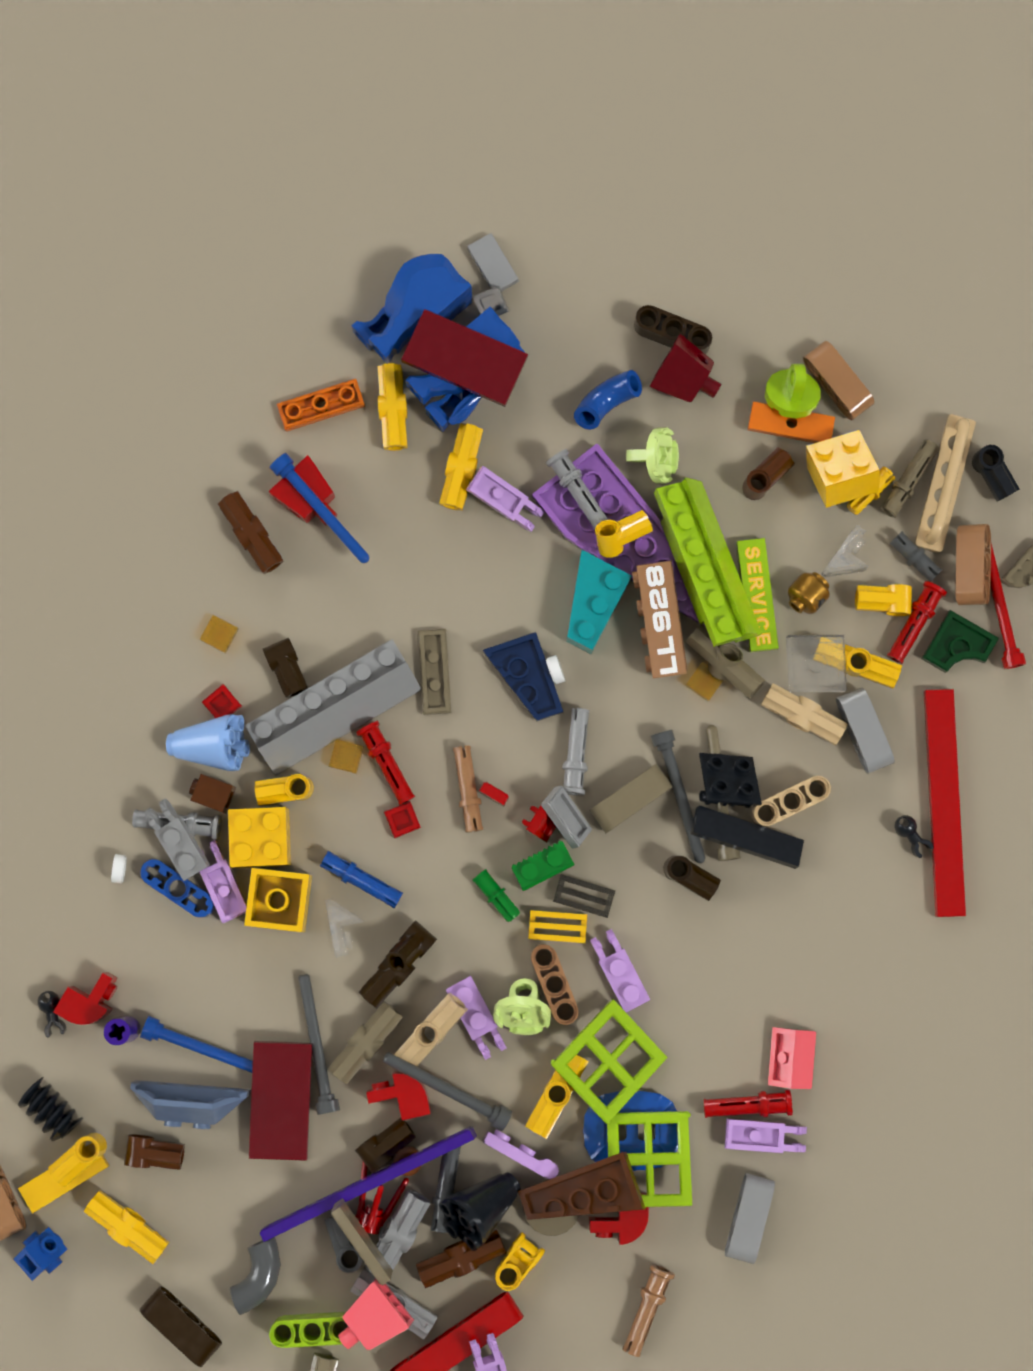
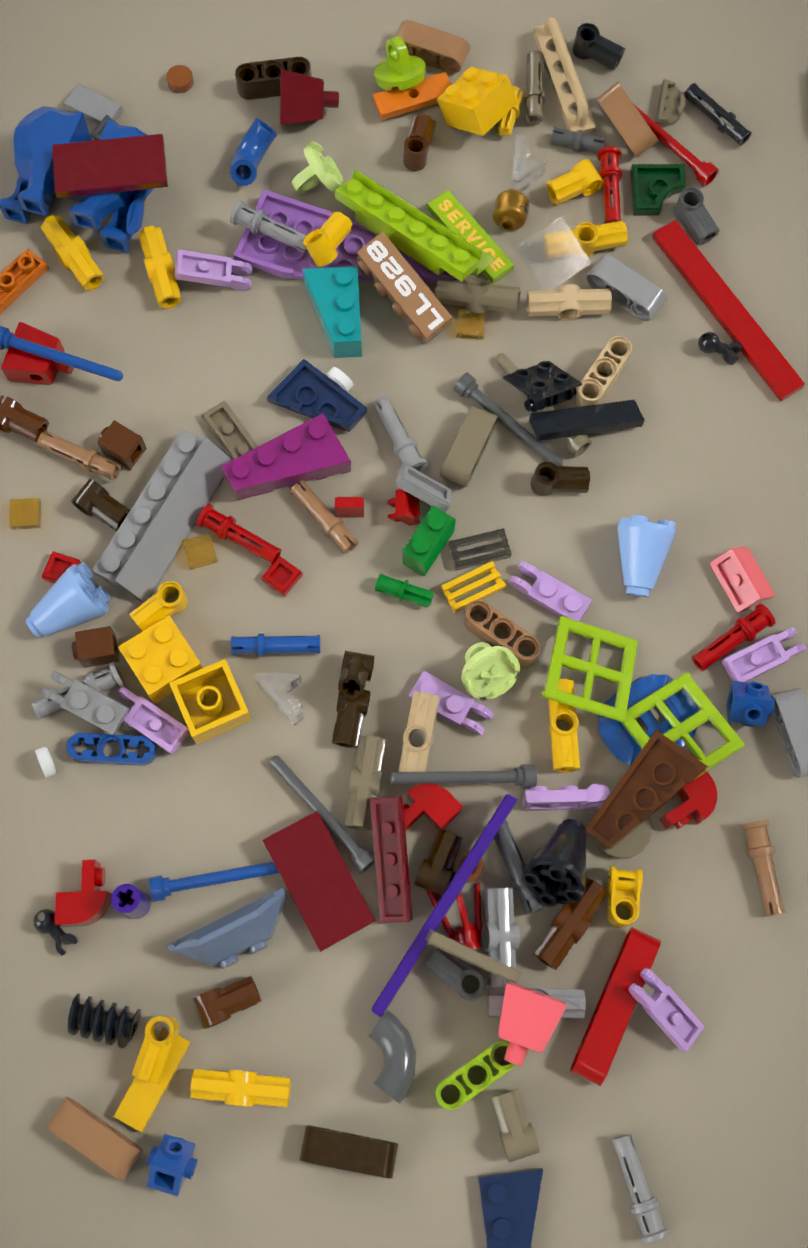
camera: 30 degrees left, 10 degrees down
none -> medium nougat pin [37,430,121,481]
none -> reddish brown brick [98,420,147,470]
none -> dark orange tile [166,65,194,93]
none -> magenta wedge [222,413,351,500]
none -> dark red tile [370,795,413,923]
none -> light blue cone [617,515,676,597]
none -> dark grey piece [674,187,720,245]
none -> blue brick [726,680,775,727]

